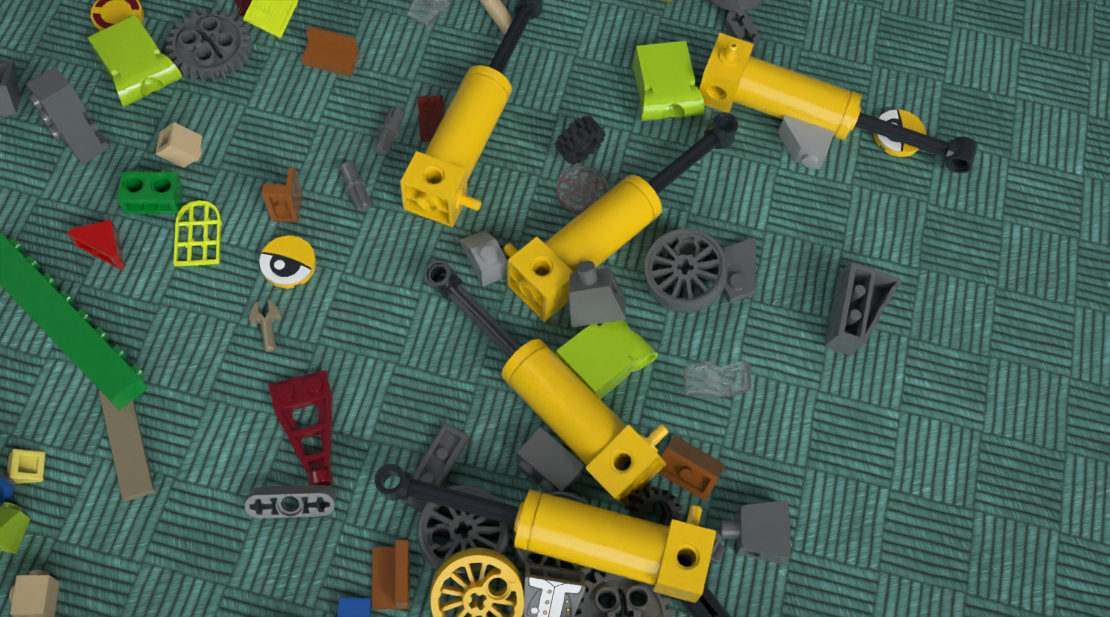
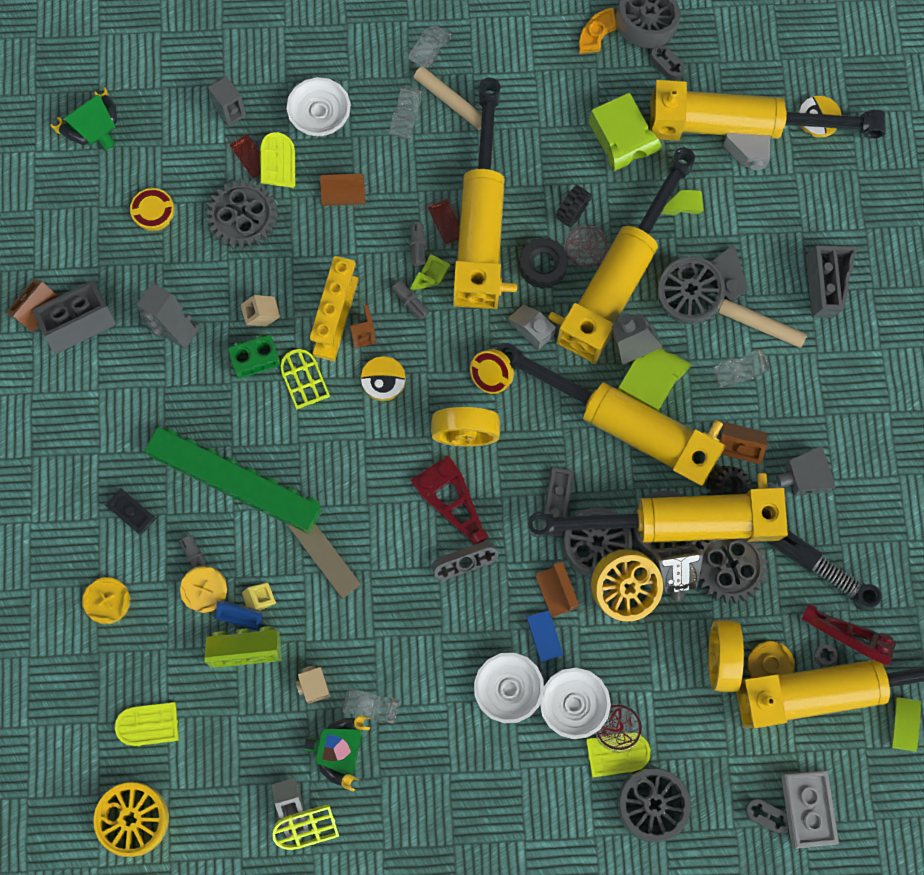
camera: 15 degrees left, 10 degrees up
red slope [67,220,124,270] -> none
lime piece [88,15,182,107] -> none
dark tan bar [249,299,282,352] -> none
dark grey brick [516,427,585,493] -> none
none -> yellow fence [310,256,358,362]
none -> lime slope [410,254,451,291]
none -> yellow piece [431,407,500,446]
none -> yellow tile [470,349,514,394]
none -> black tyre [519,237,568,289]
none -> lime slope [661,190,703,216]
none -> tan piece [718,299,807,348]

